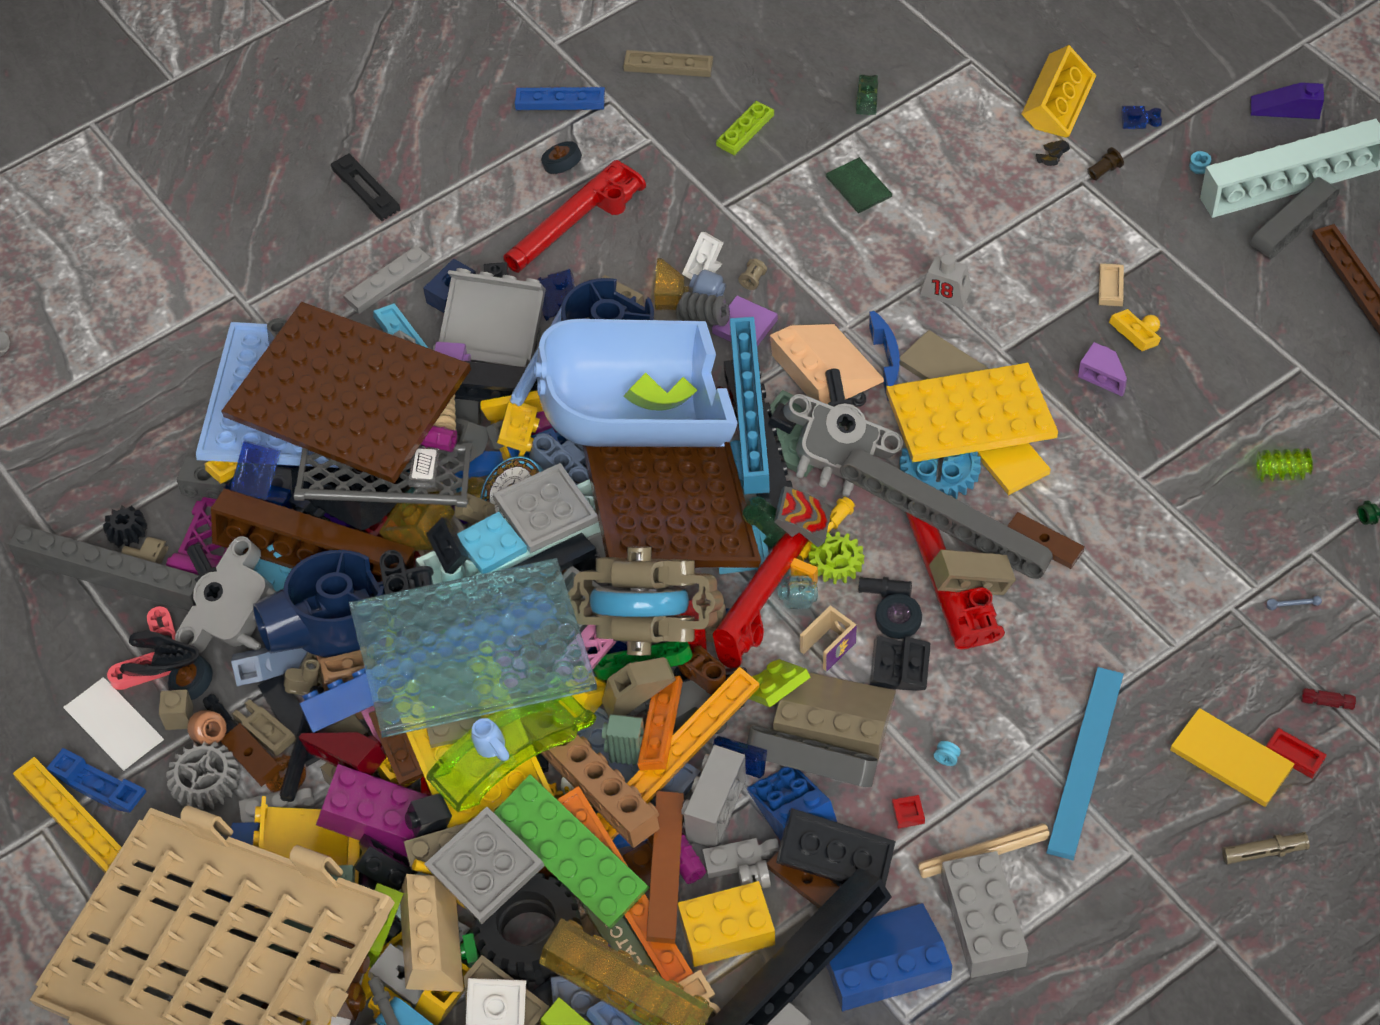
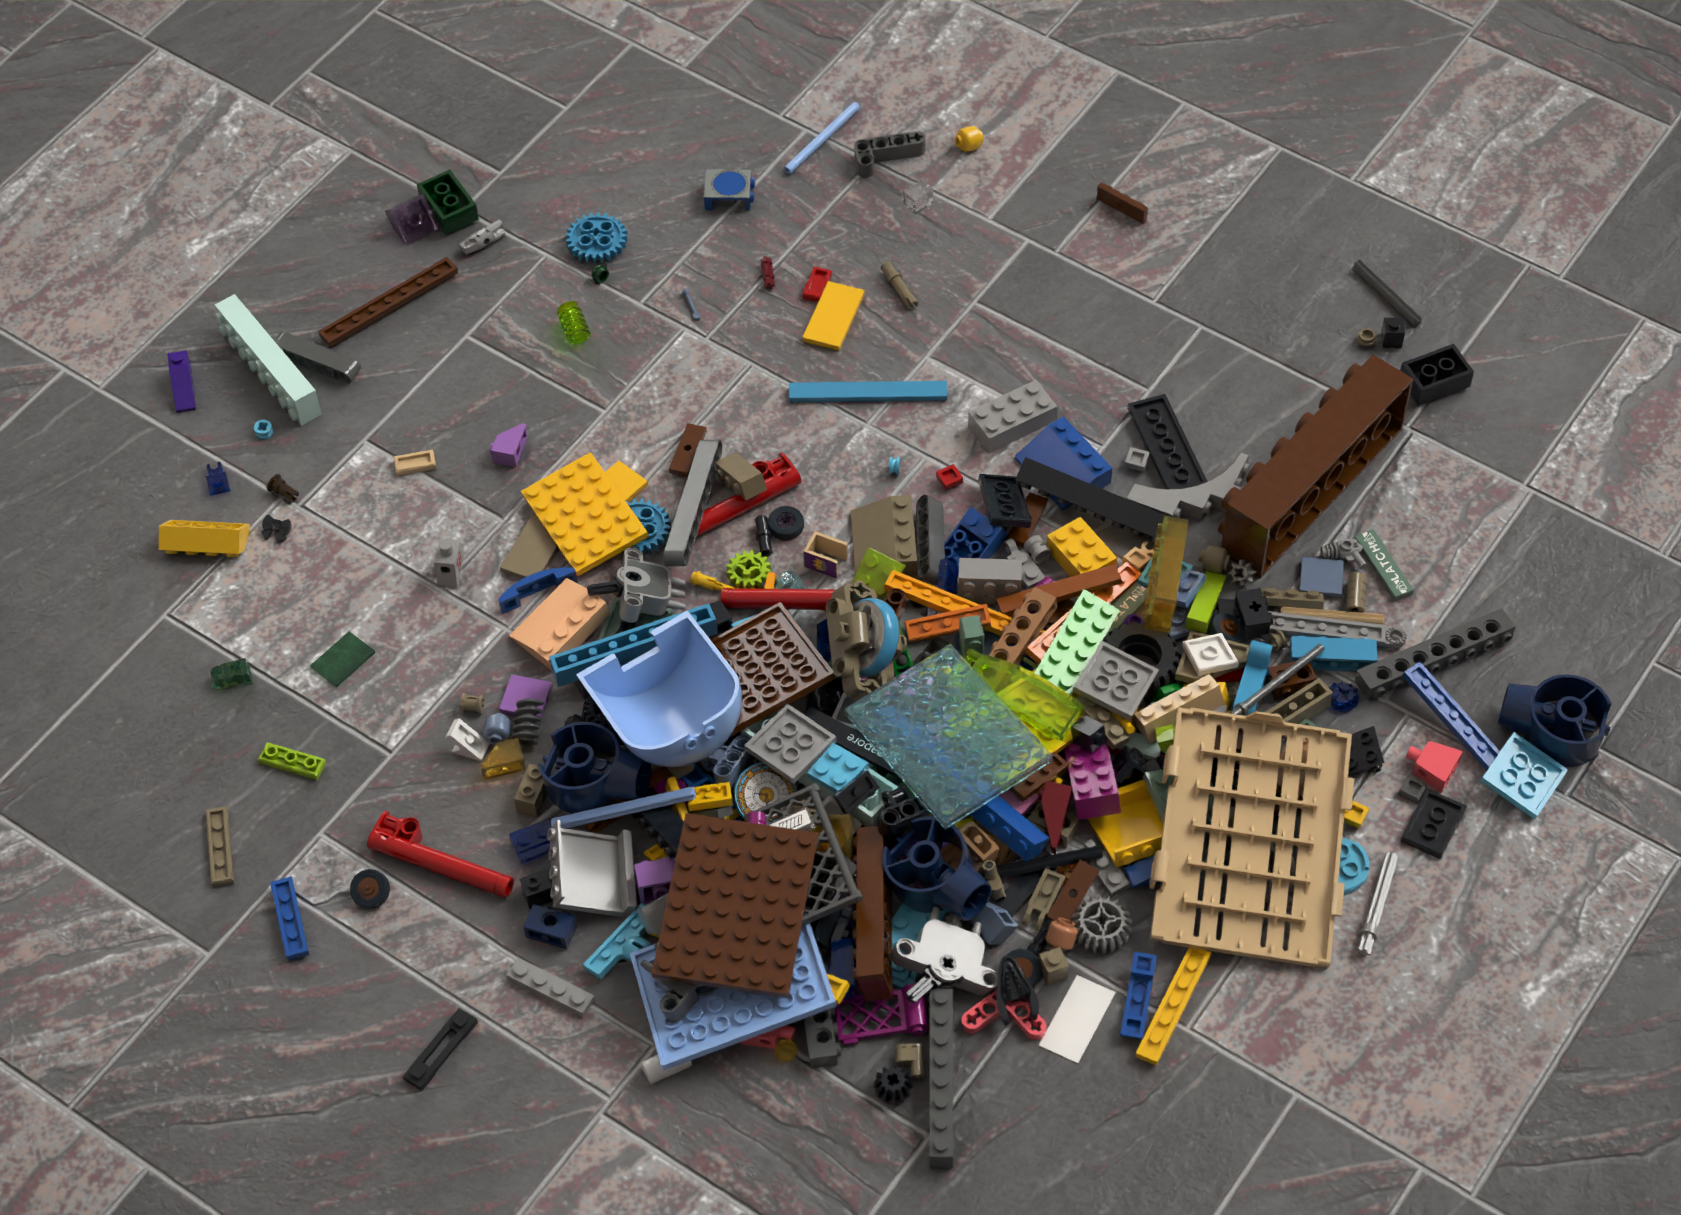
camera: 110 degrees left, 0 degrees up
clear blue plate [230,440,281,500] -> none
light blue piece [471,718,509,761] -> none
dark tan slope [602,657,676,717] -> none
lime brick [624,372,697,411] -> none
clear green leg [742,497,786,548] -> none
slope [774,486,832,547] -> none
black slope [870,635,931,691] -> none
tan axle [918,823,1050,878] -> none
yellow plate [1109,309,1161,351] -> none

